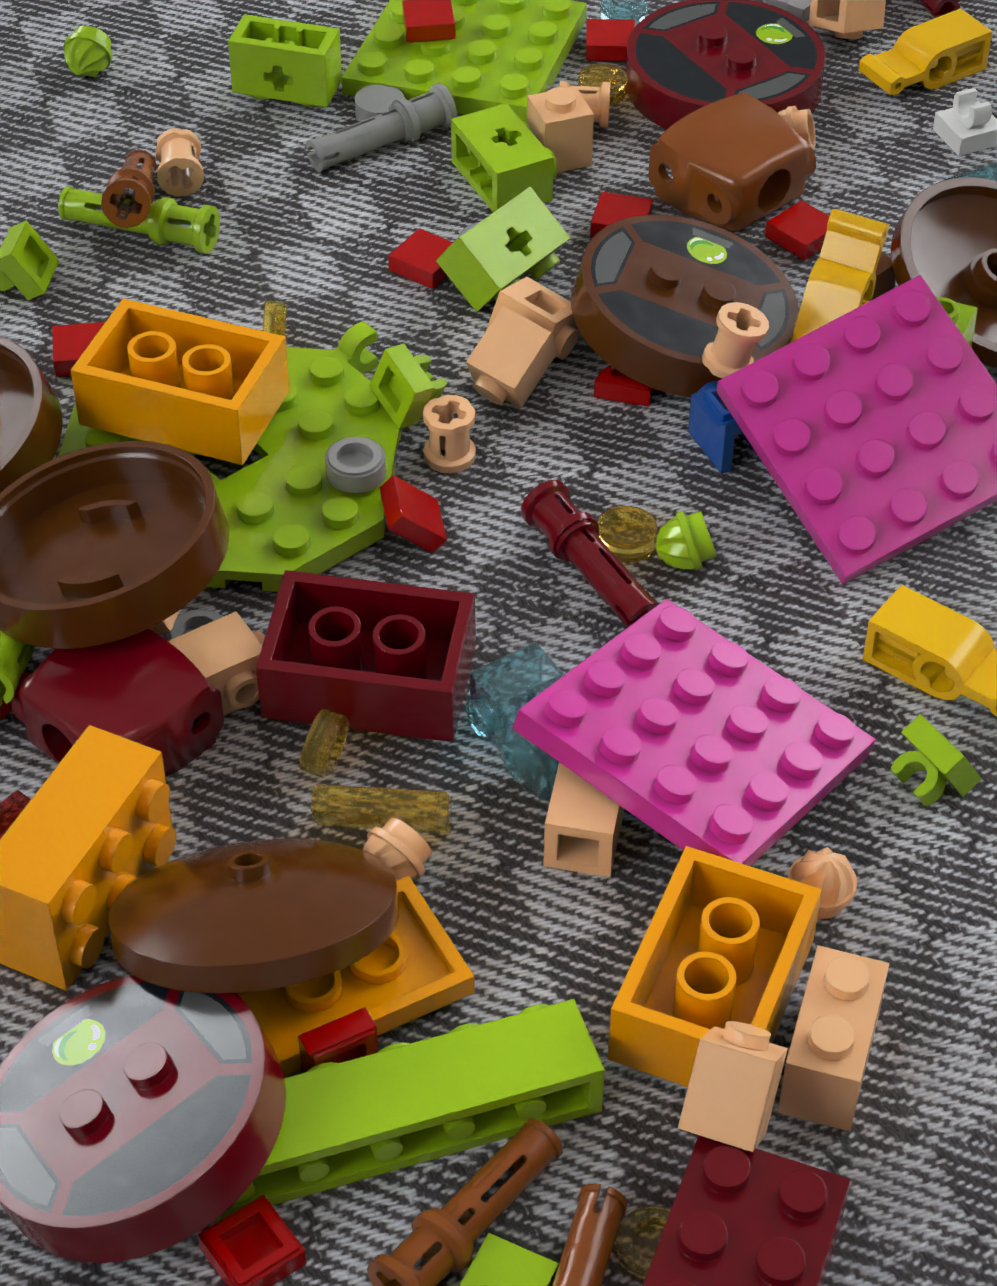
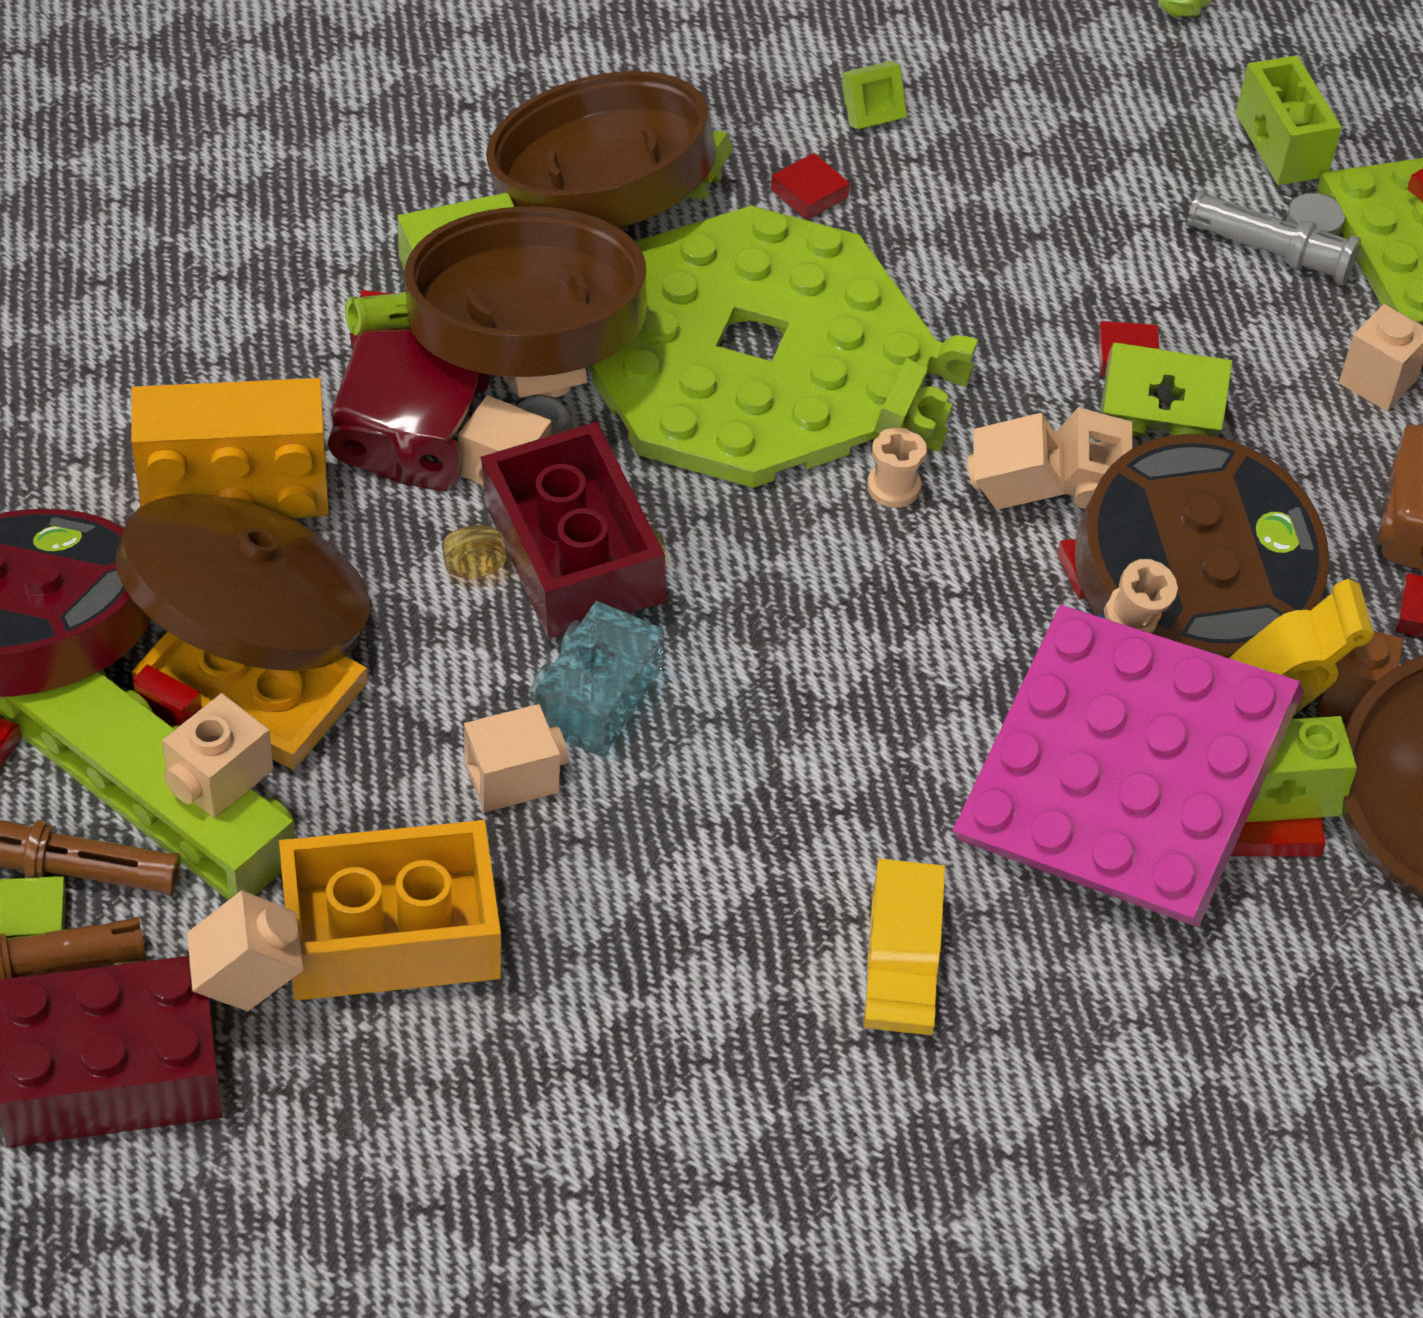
camera: 55 degrees right, 5 degrees up
lime pin [58,186,220,254] -> none
light orange brick [71,298,290,465] -> none
dark orange pin [101,149,157,228] -> none
light nougat bush [155,128,204,197] -> none
clear yellow tile [262,300,287,336] -> none
clear yellow tile [311,784,453,833] -> none
light grey tile [325,437,386,493] -> none
light nougat plate [363,817,432,881] -> none
red tile [379,475,447,553] -> none
lime brick [451,103,558,212] -> none
dark pink plate [512,598,876,866] -> none
dark red pin [520,480,659,628] -> none
red tile [590,192,653,238] -> none
clear yellow tile [597,506,657,563] -> none
lime plate [656,511,717,571] -> none
light nougat brick [778,945,890,1132] -> none
light nougat plate [788,847,857,919] -> none
lime tile [891,714,982,806] -> none
none -> light nougat brick [162,693,273,818]

